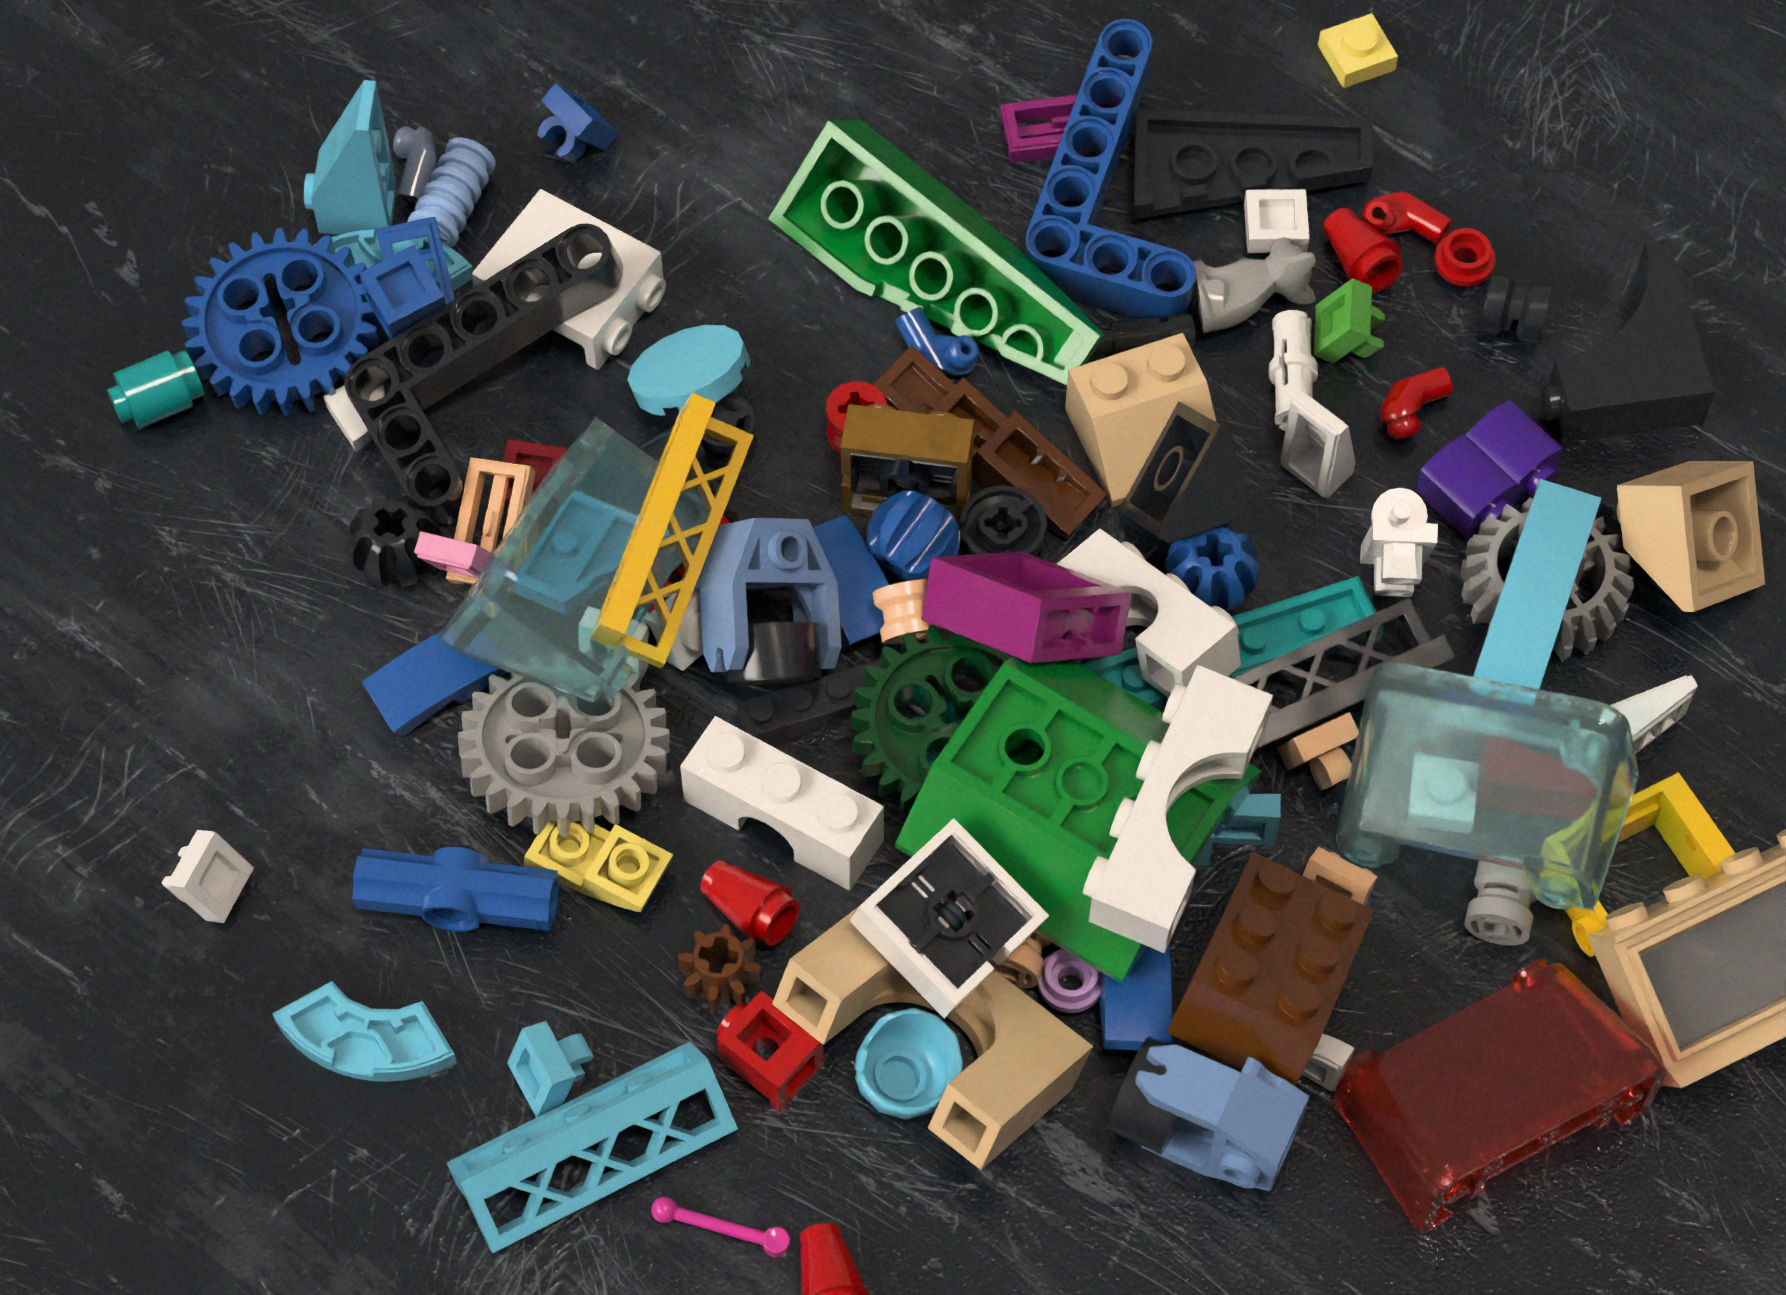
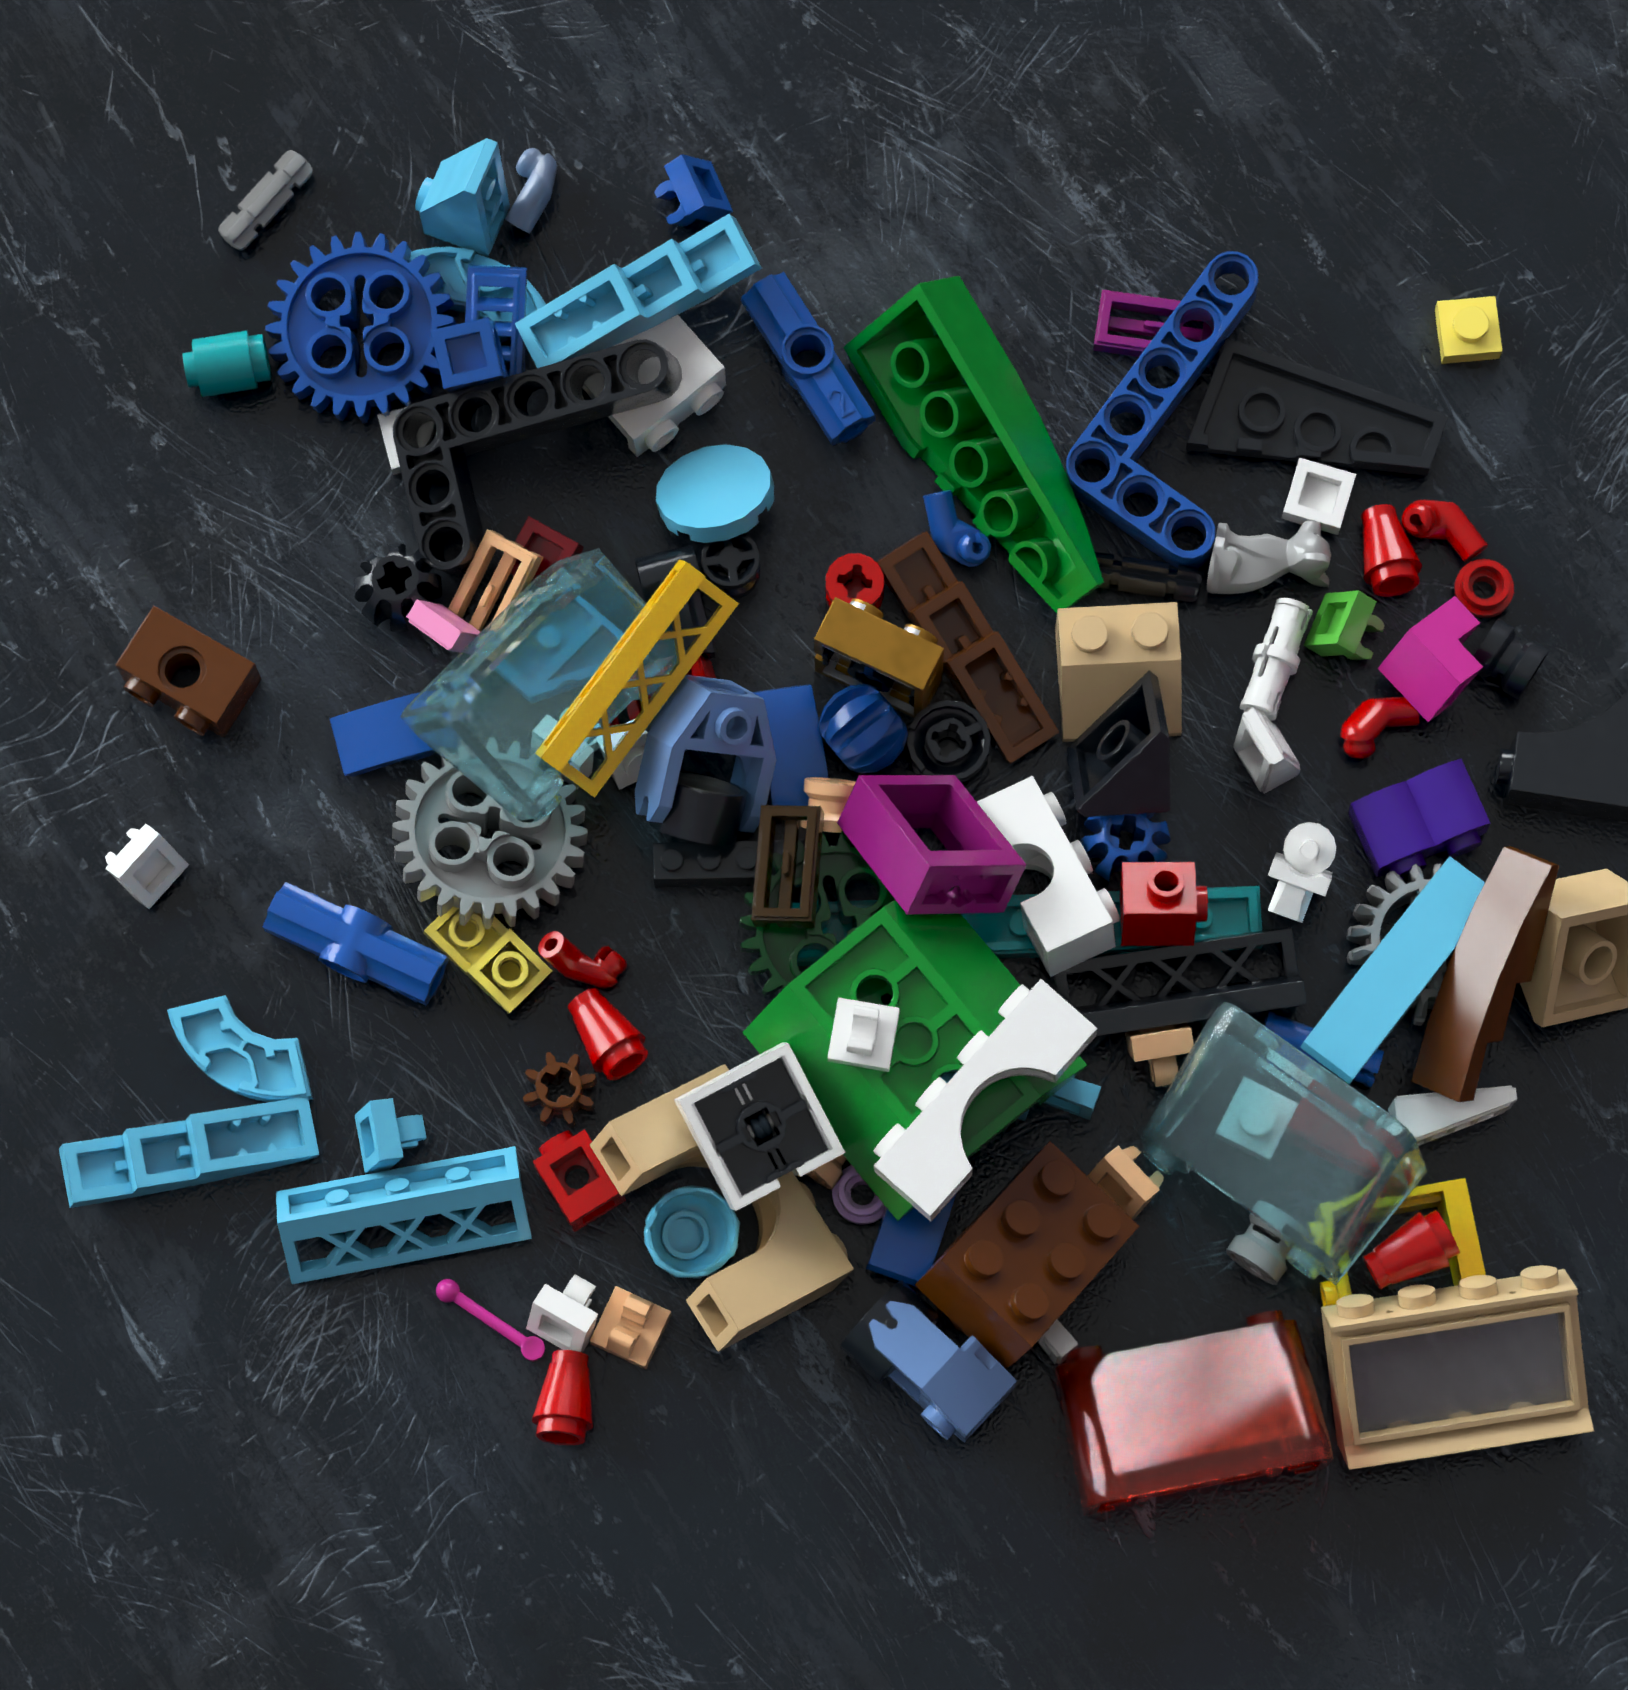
camera: 20 degrees right, 15 degrees up
light blue piece [407,138,496,248] -> none
white arch [680,716,884,891] -> none
none -> medium azure slope [59,1097,320,1208]
none -> reddish brown brick [115,605,262,738]
none -> light grey axle [218,150,313,251]
none -> medium azure slope [515,214,762,368]
none -> white tile [526,1274,598,1353]
none -> red arm [538,931,627,989]
none -> light nougat tile [590,1286,672,1370]
none -> blue piece [741,272,876,446]
none -> dark brown tile [751,805,824,928]
none -> white tile [827,997,900,1072]
none -> red brick [1119,862,1208,946]
none -> red cone [1363,1210,1460,1289]
none -> dark pink piece [1378,596,1483,722]
none -> reddish brown slope [1411,846,1559,1102]

